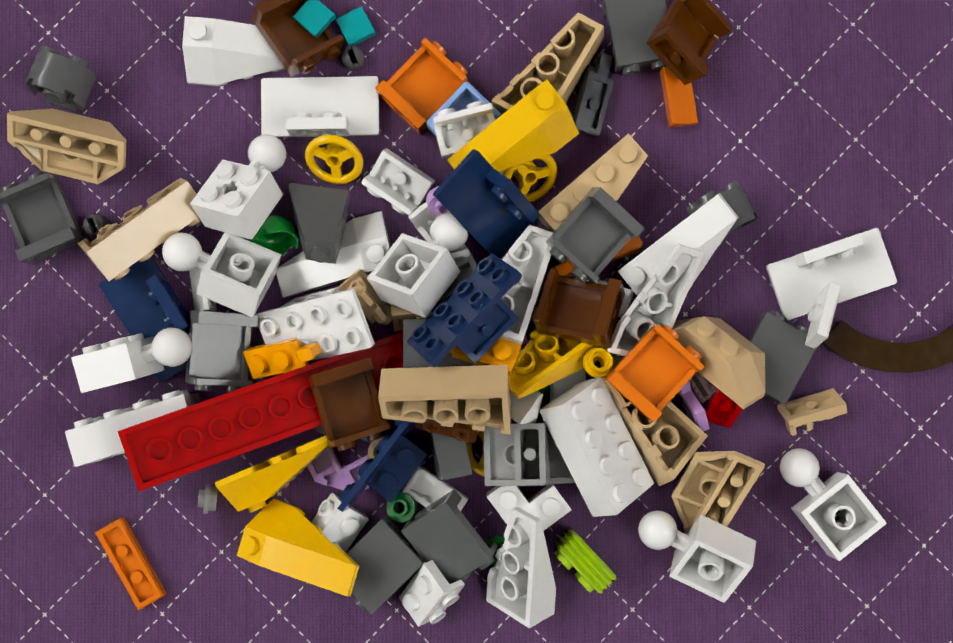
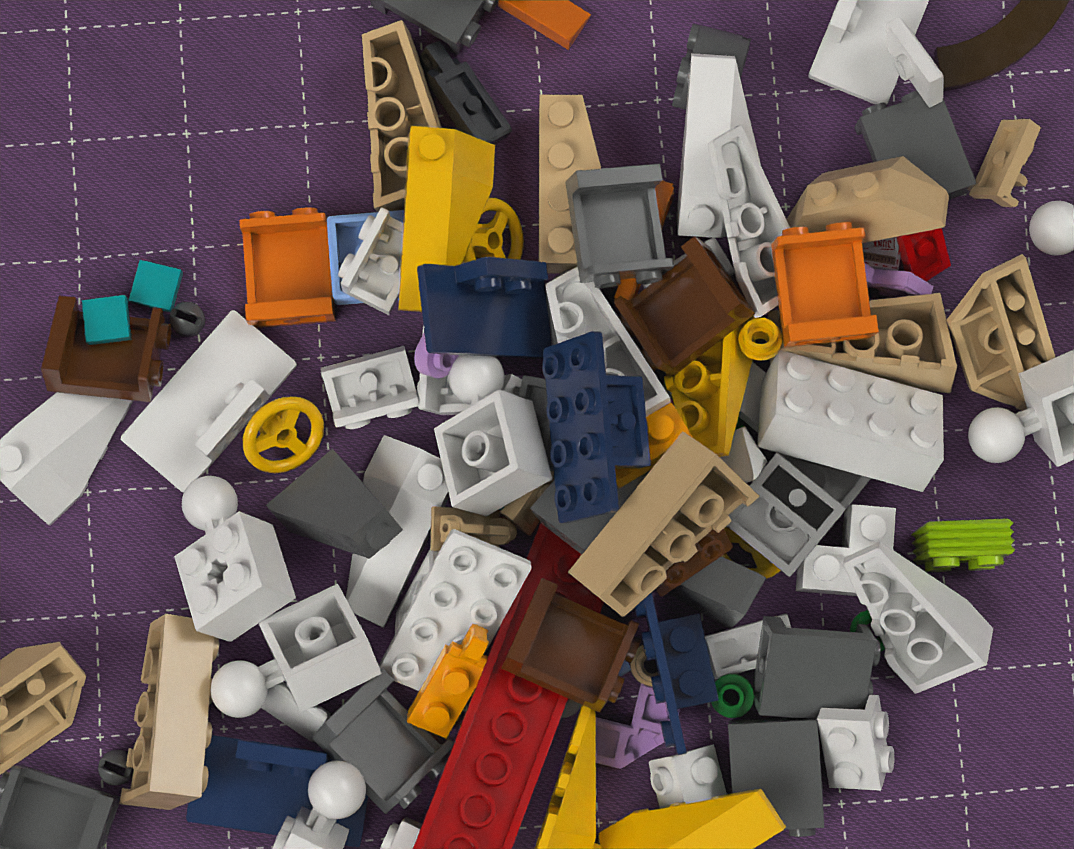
camera: 55 degrees left, 5 degrees down
green hair [252,215,299,255] -> none

